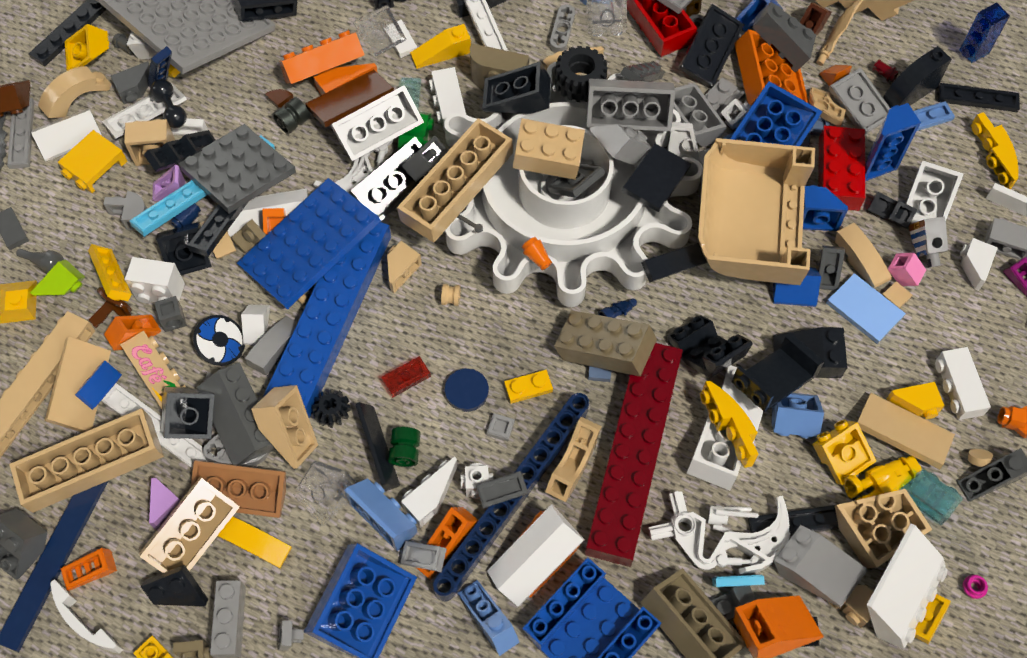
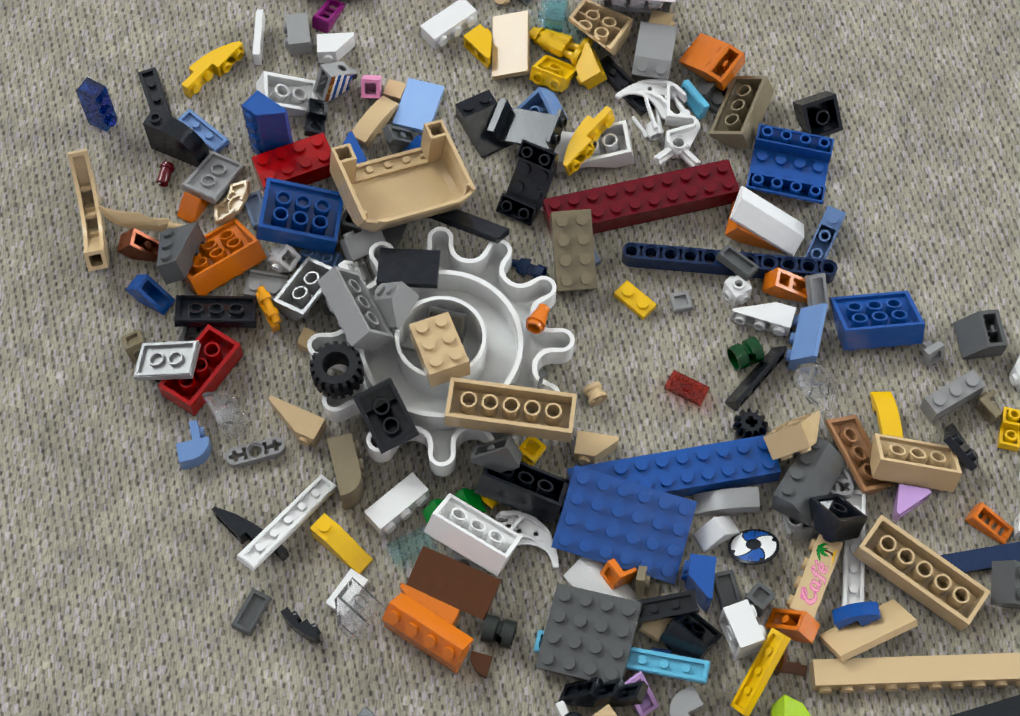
camera: 120 degrees left, 0 degrees up
dark blue tile [444,368,489,412] -> none
tan arch [545,417,602,502] -> none
dark grey plate [620,61,665,82] -> none
none -> light orange plate [255,286,282,333]
none -> yellow slope [575,43,607,90]
none -> blue slope [681,553,716,611]
none -> dark grey tile [714,569,742,610]

